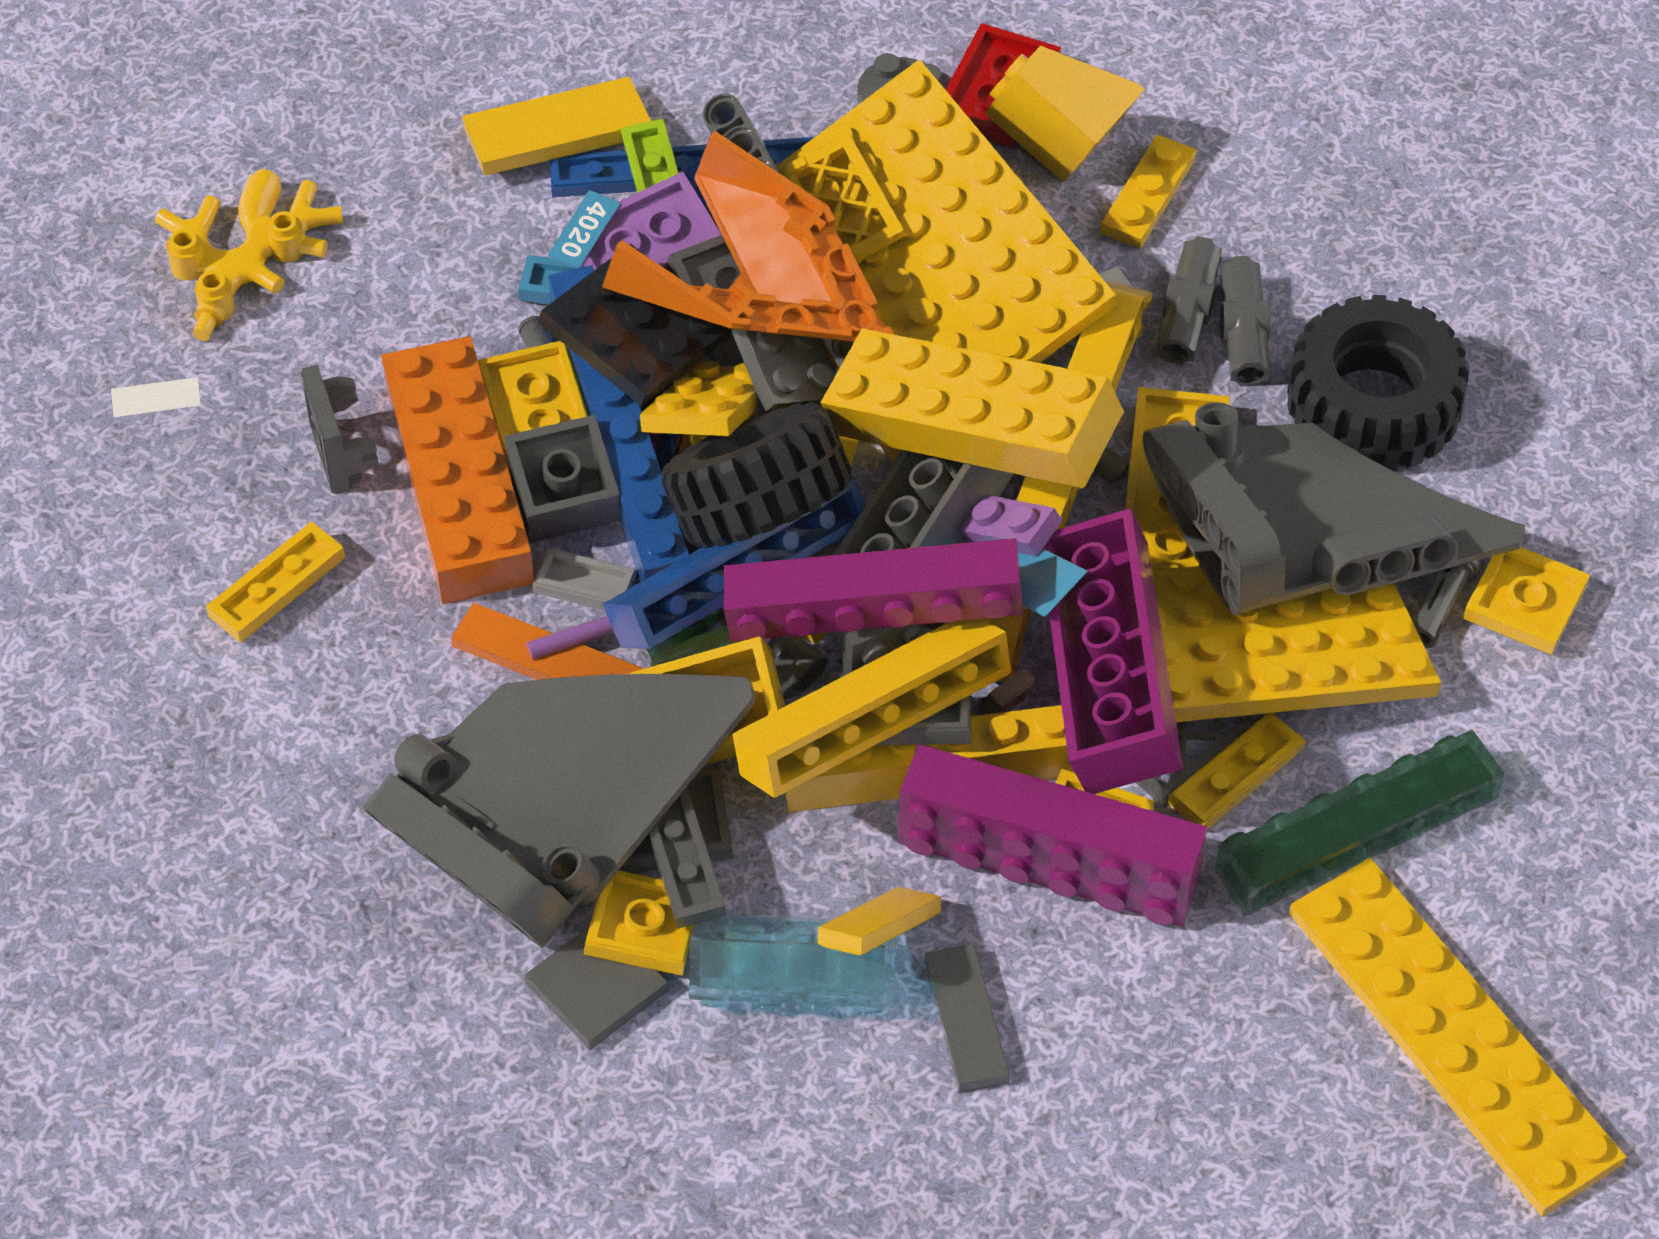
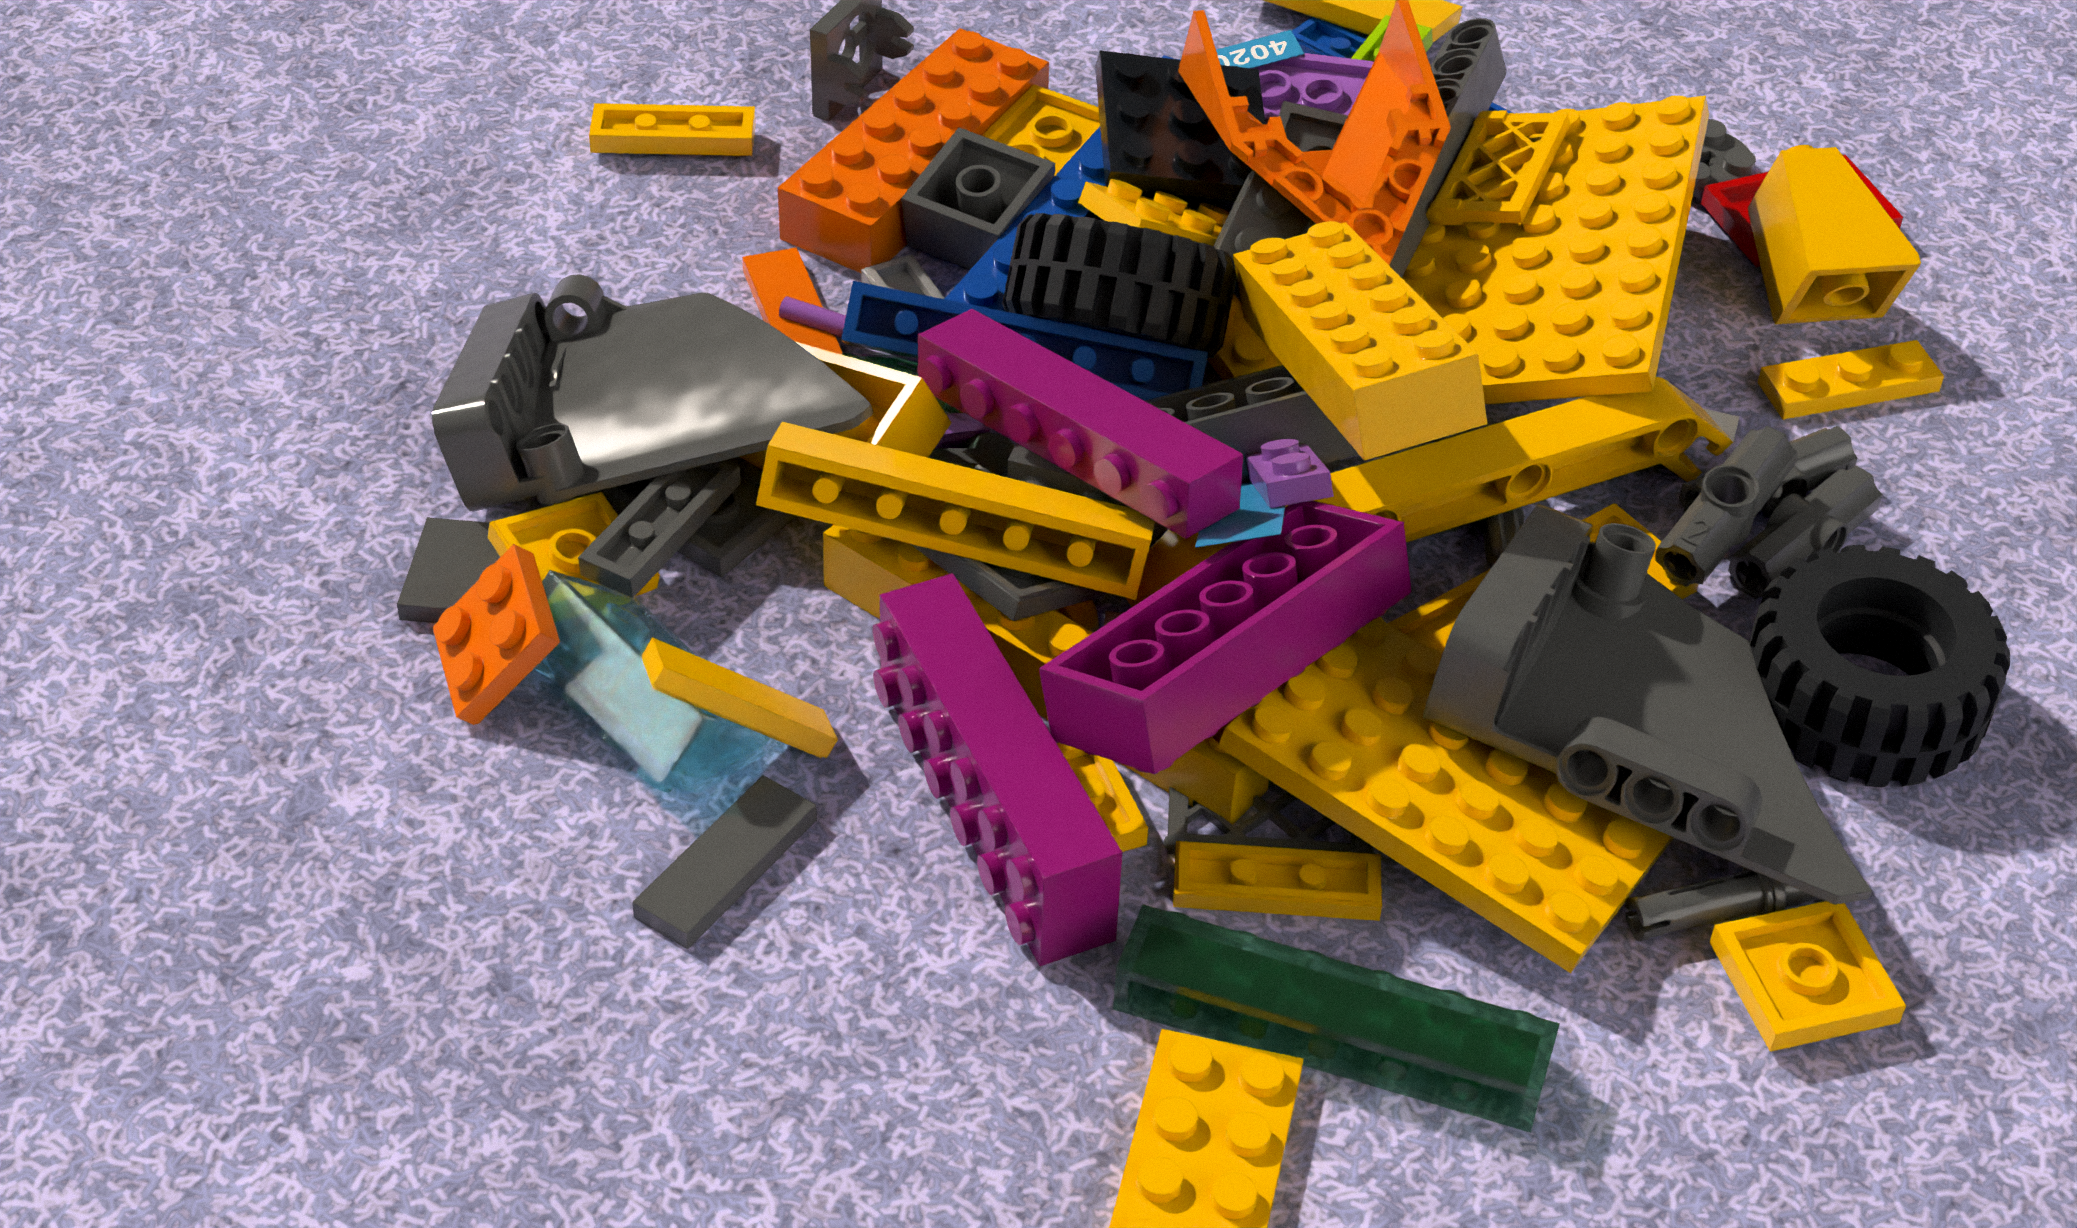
camera: 45 degrees right, 10 degrees down
none -> orange plate [432,544,560,725]
none -> dark grey piece [1655,426,1798,587]

